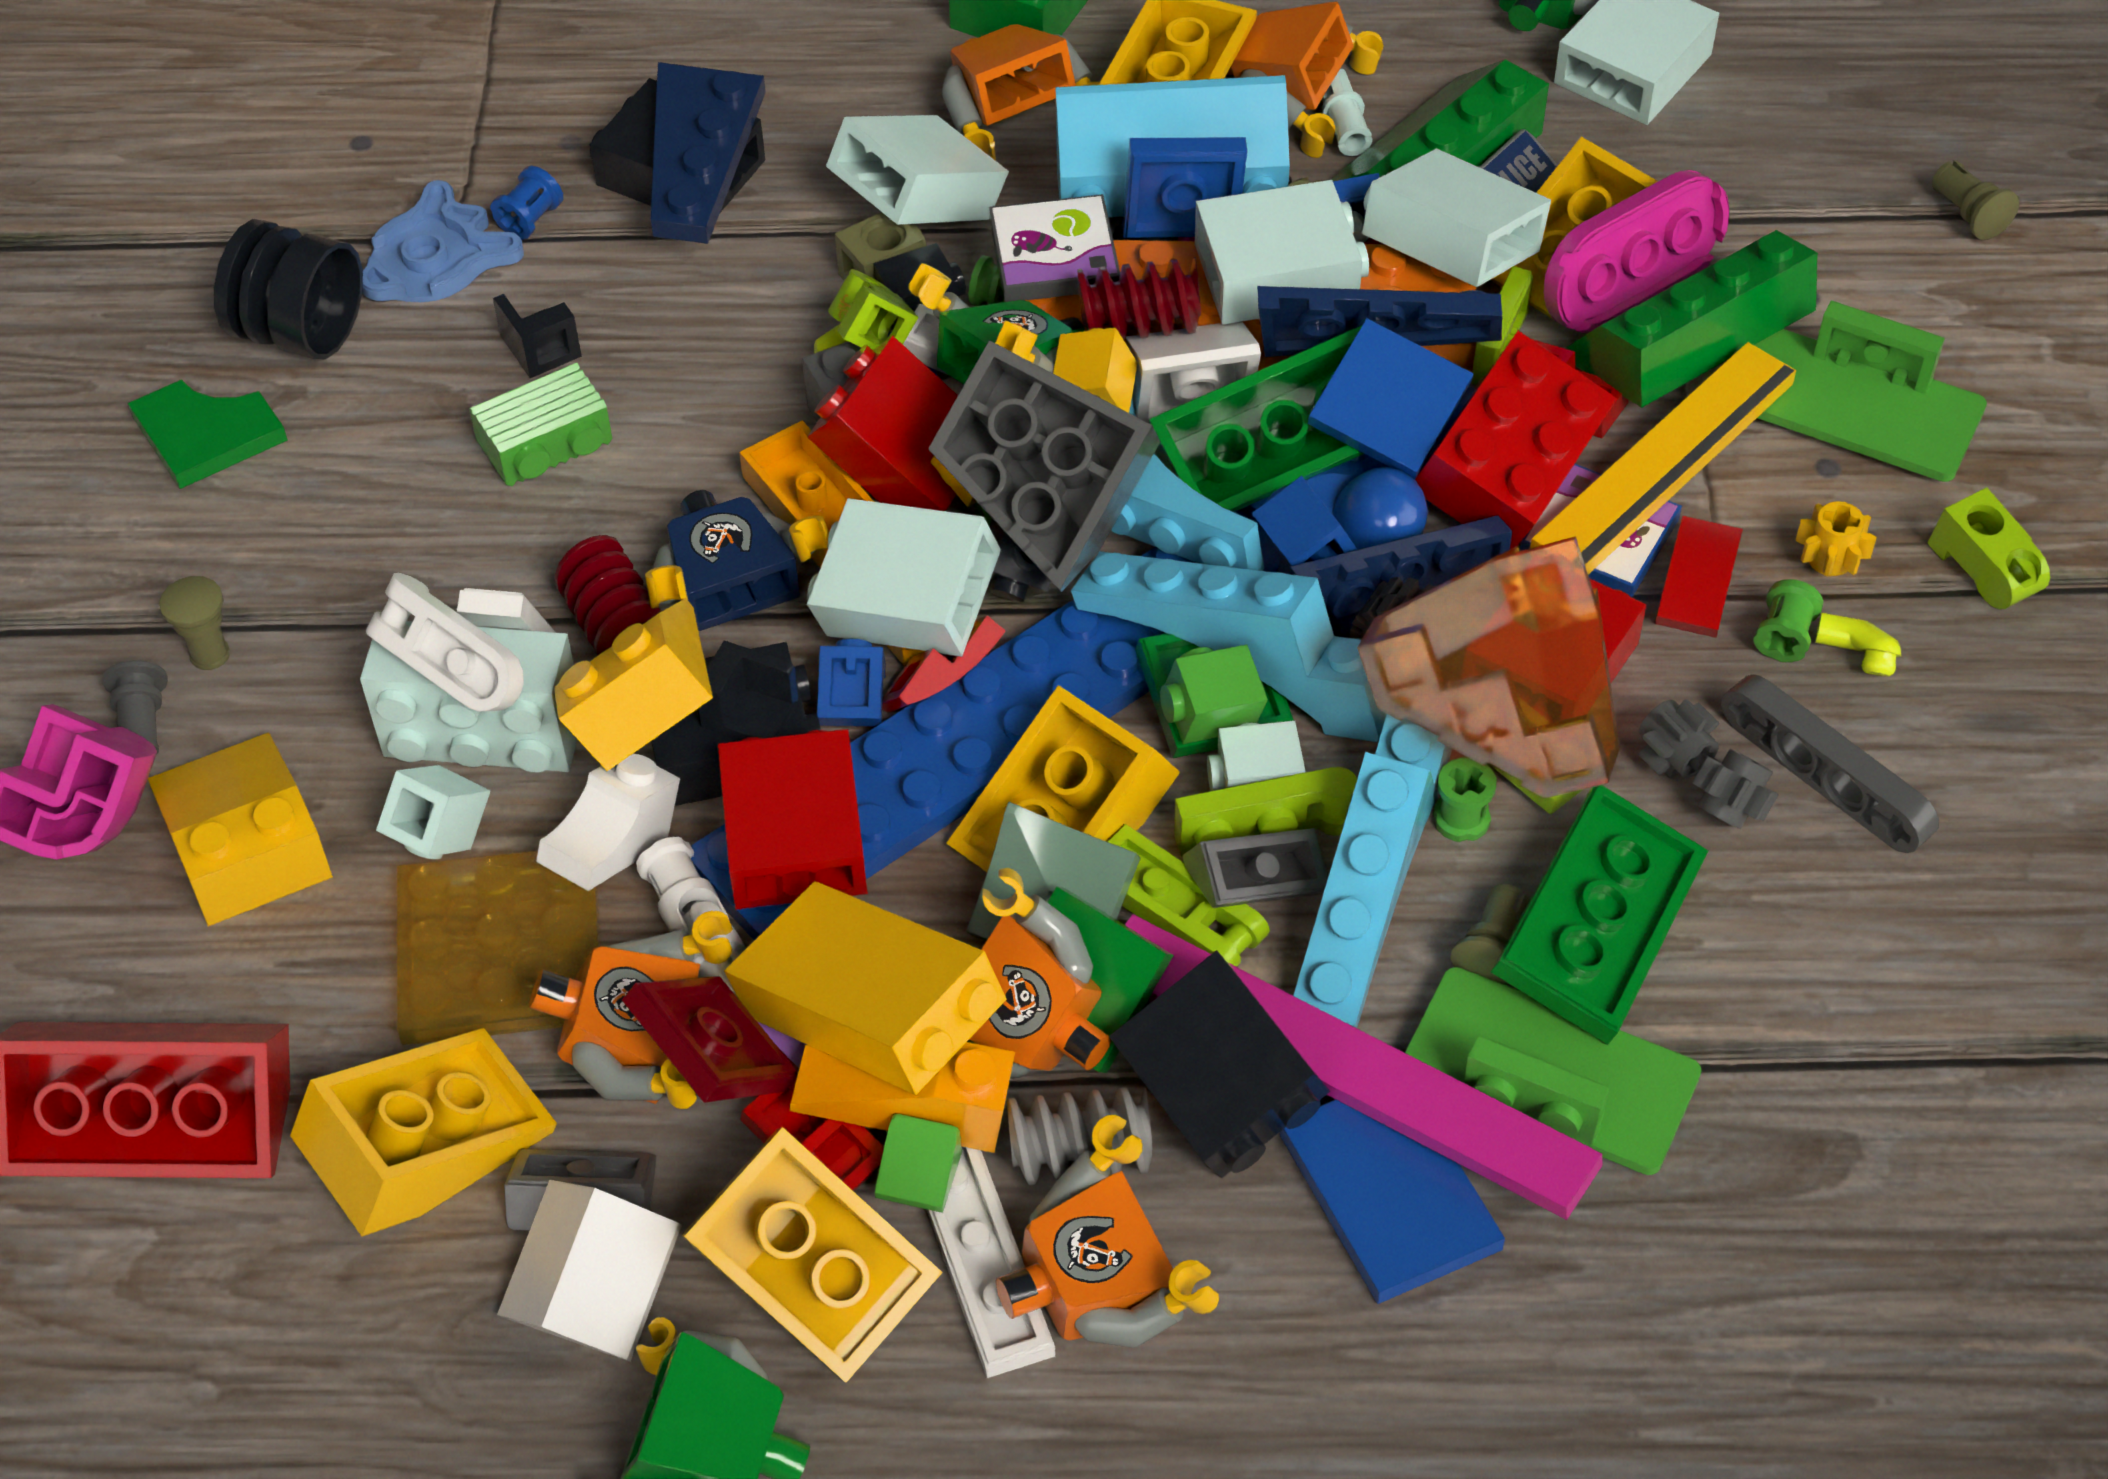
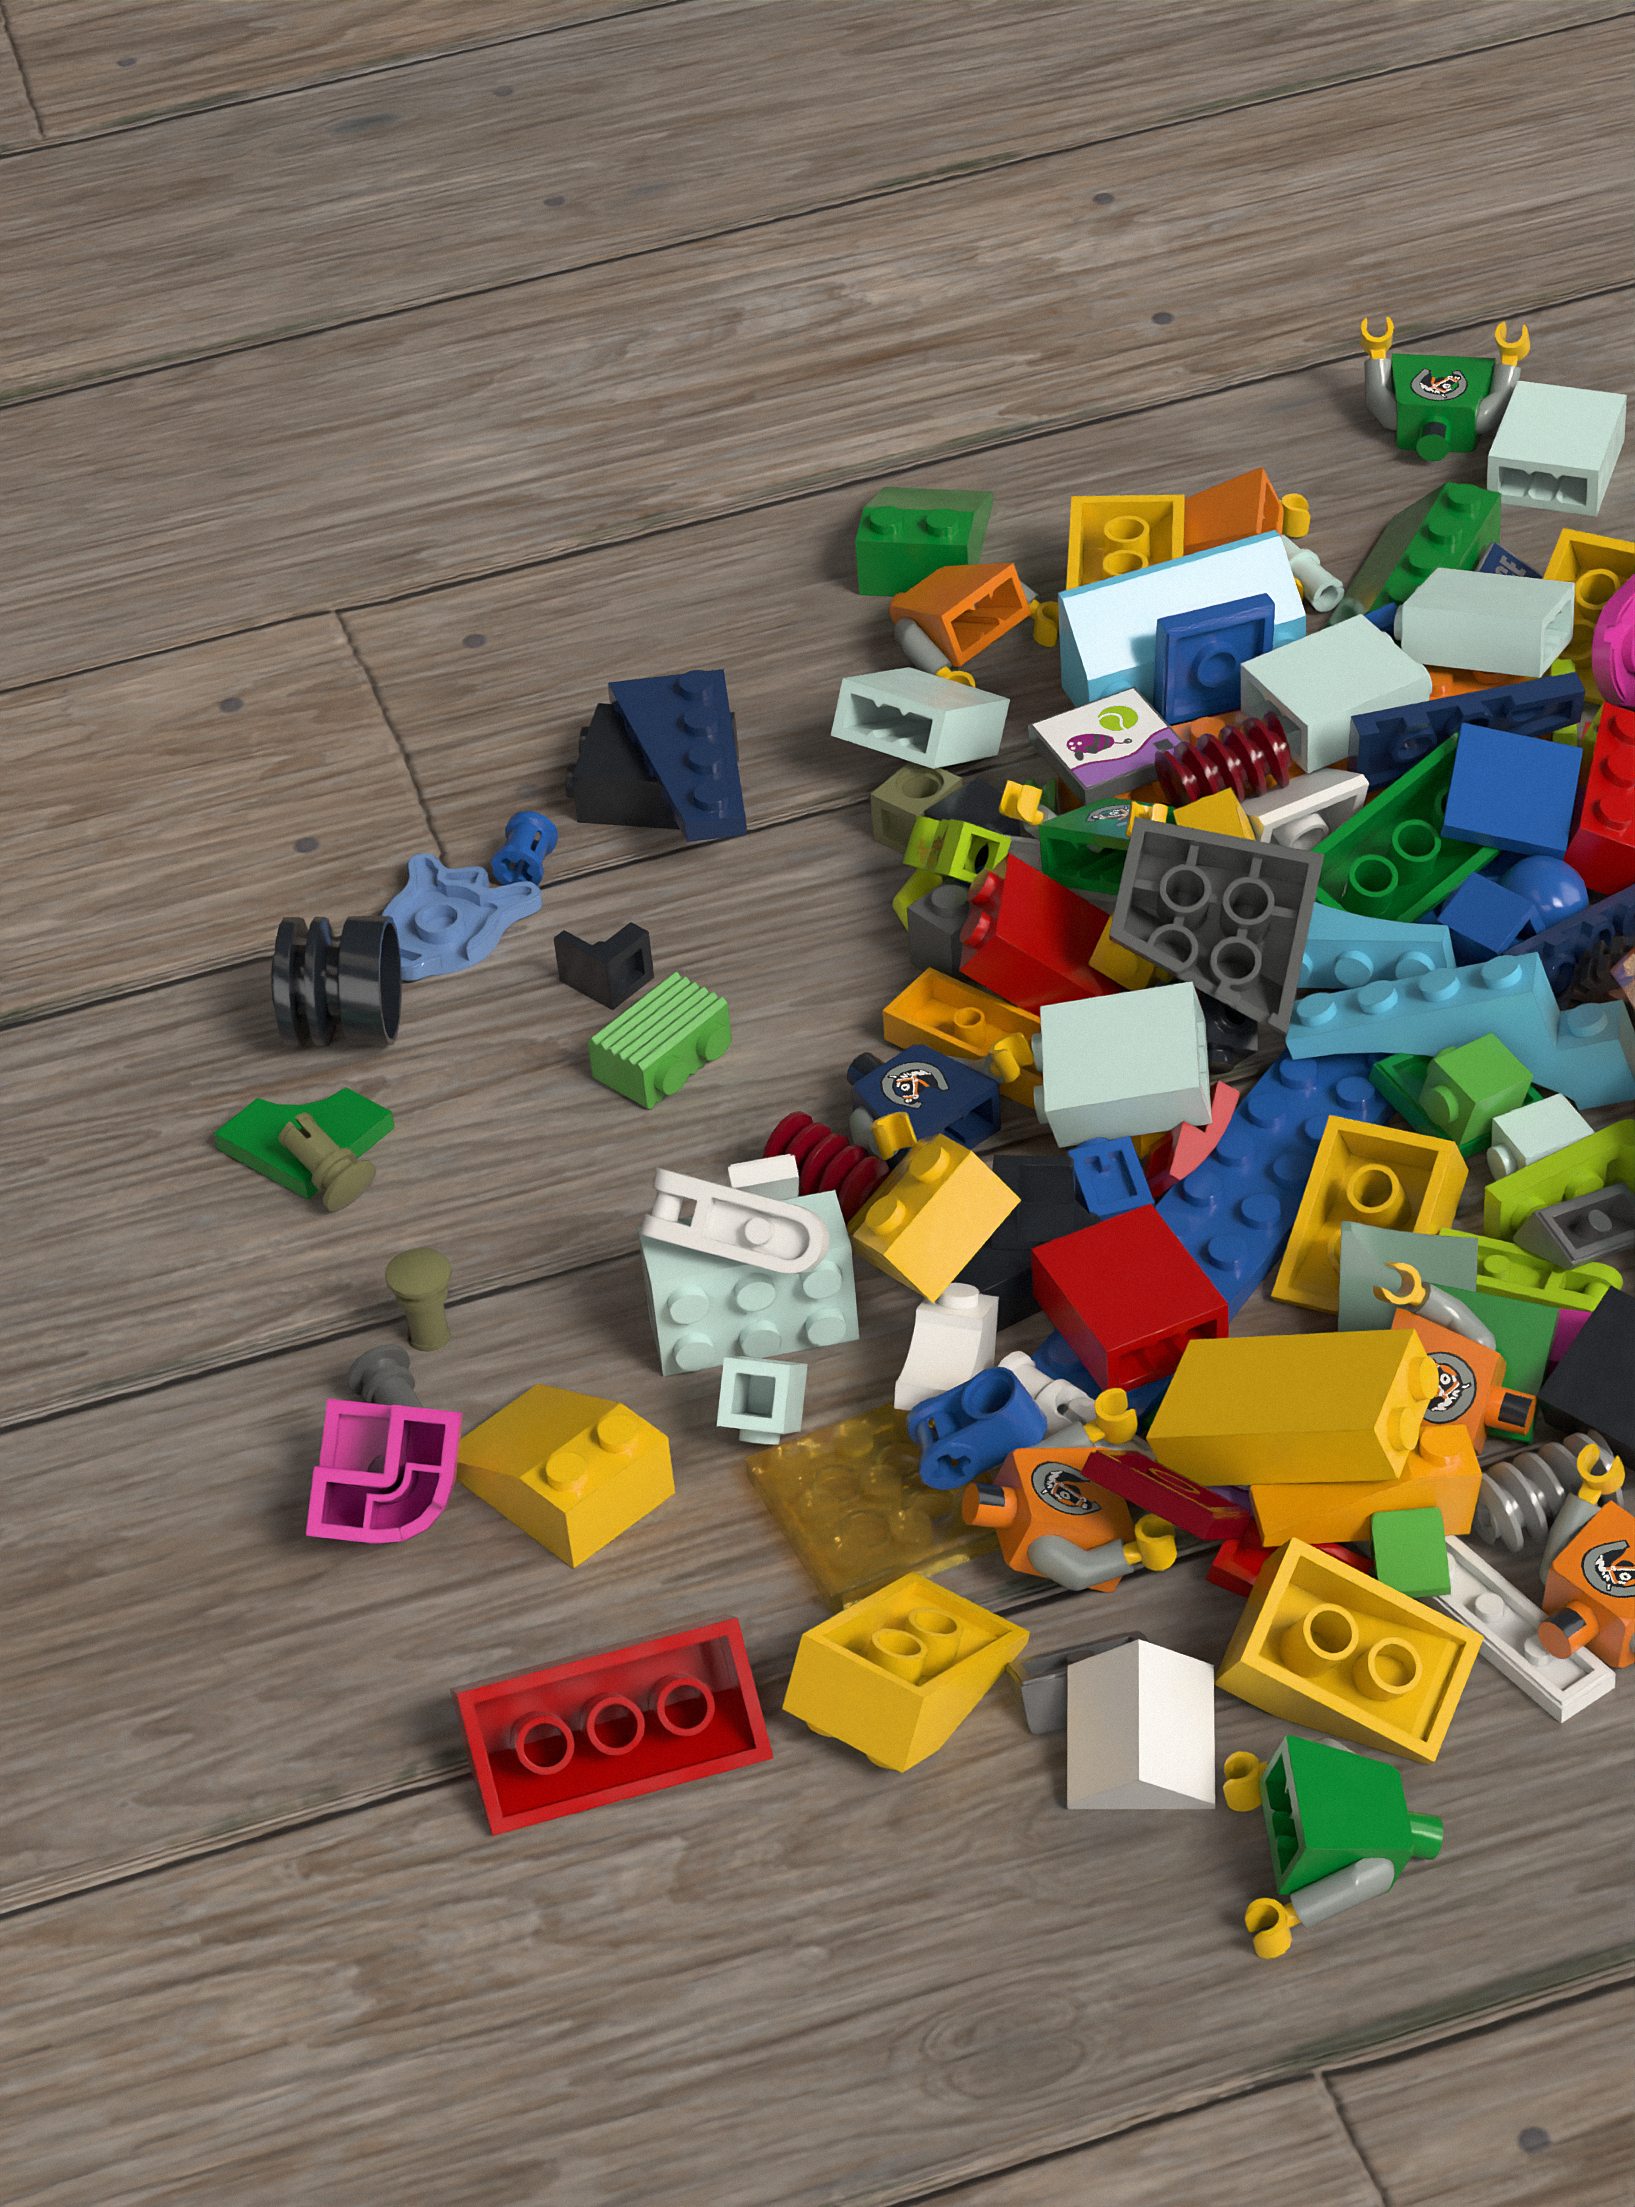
camera: 15 degrees left, 10 degrees down
none -> olive pin [278,1113,376,1211]
none -> blue piece [906,1367,1047,1490]

